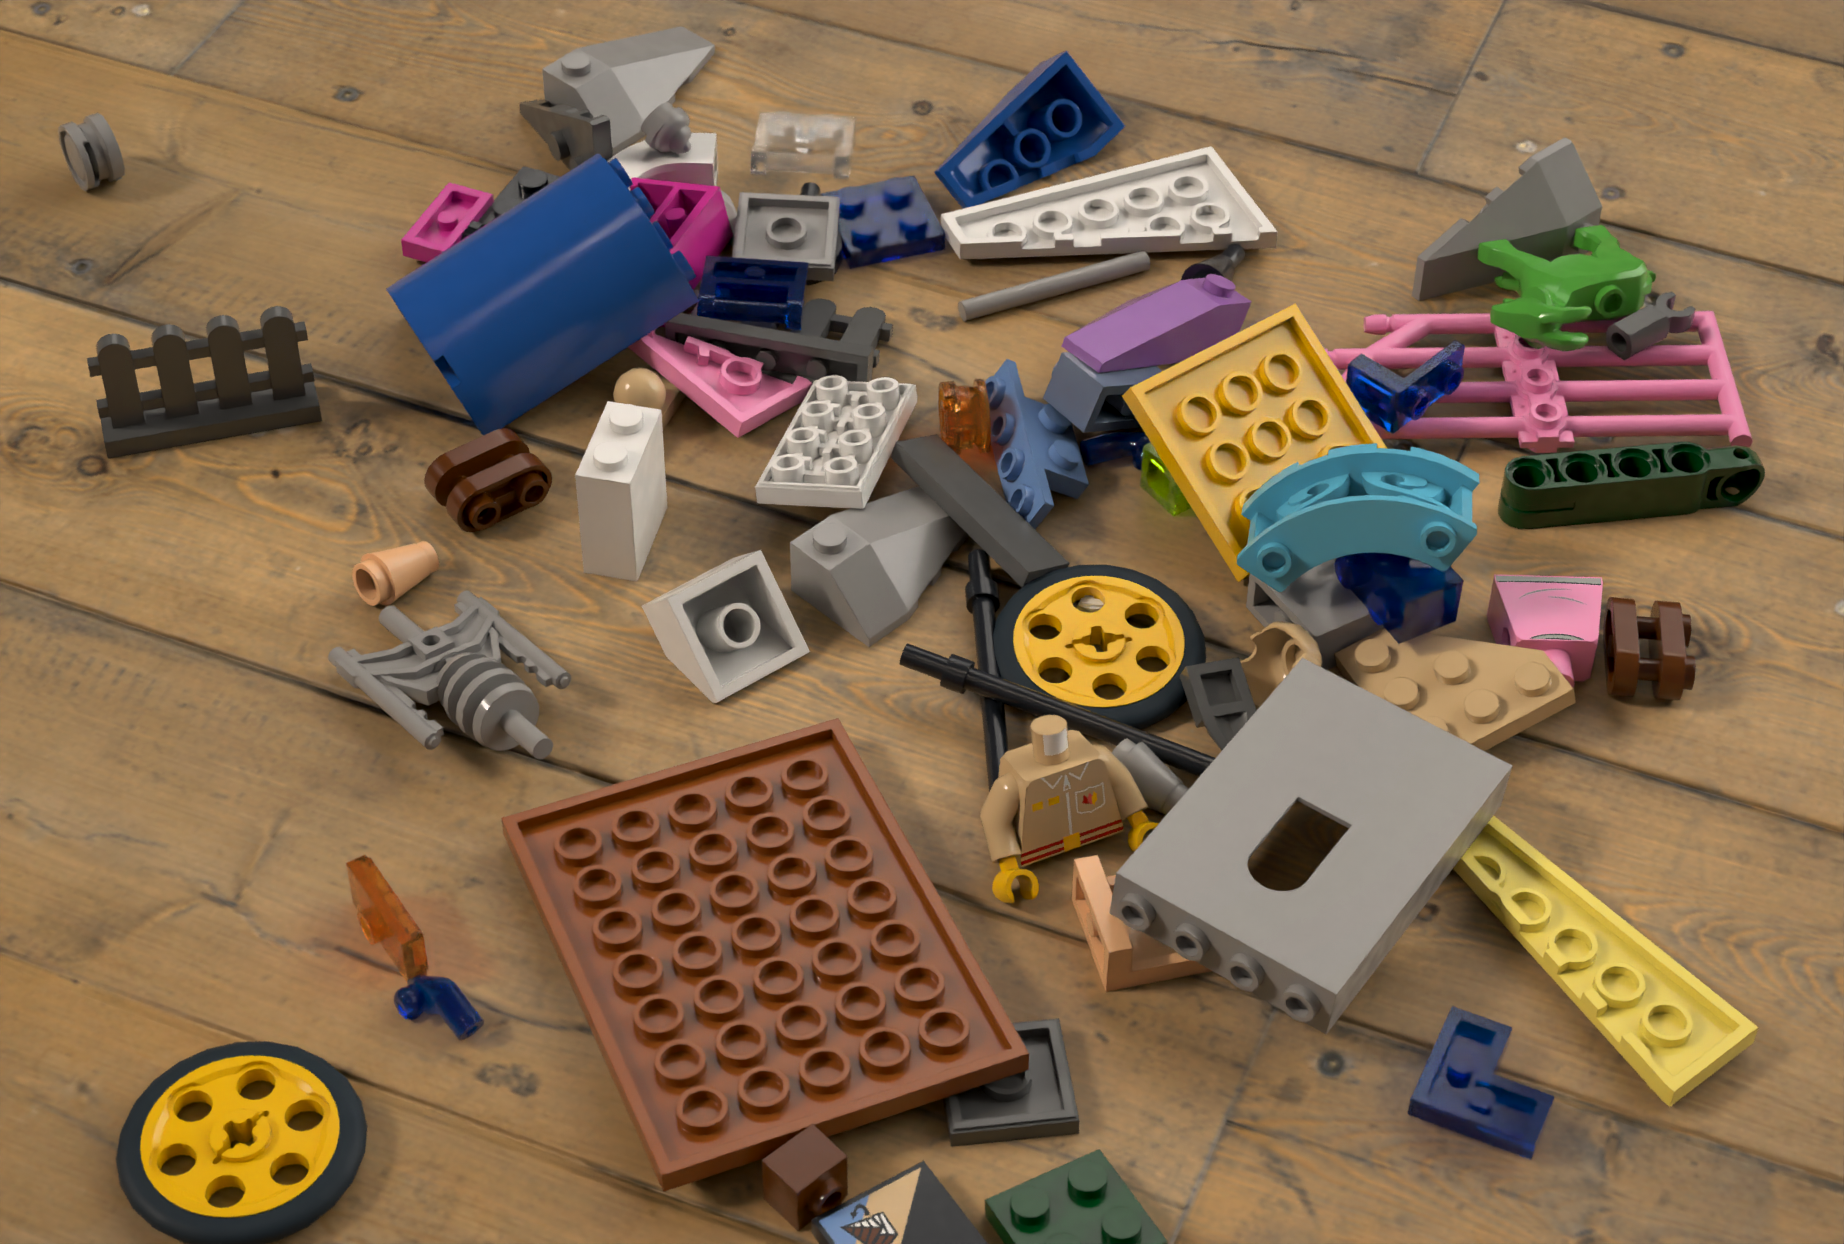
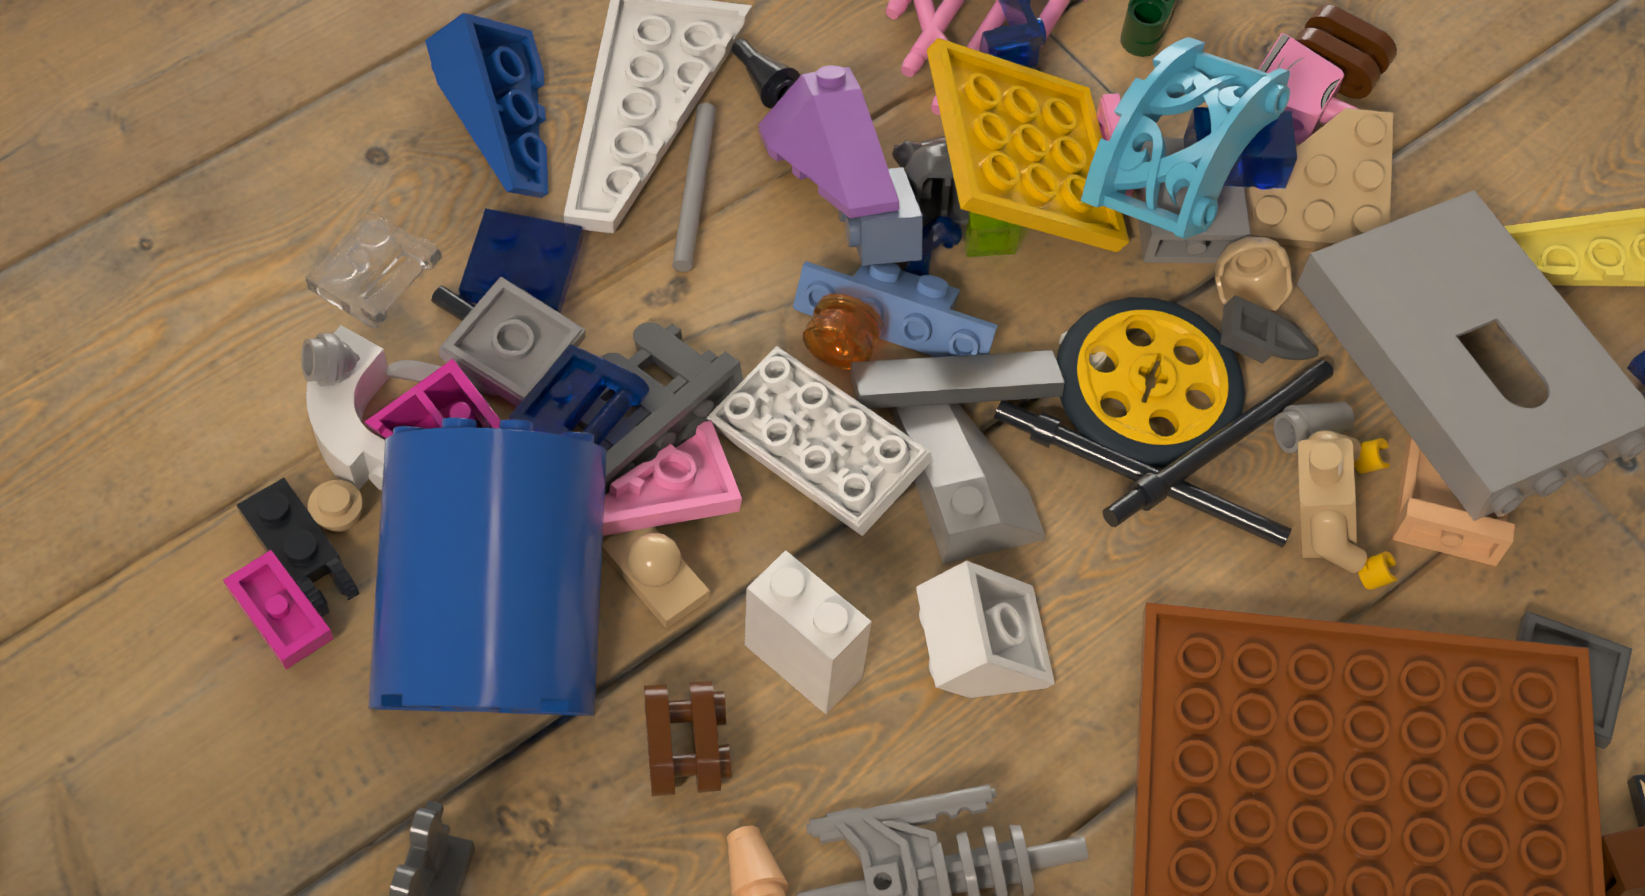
camera: 65 degrees left, 15 degrees up
dark grey wing [519,99,613,171] -> none
light grey wedge [542,26,715,156] -> none

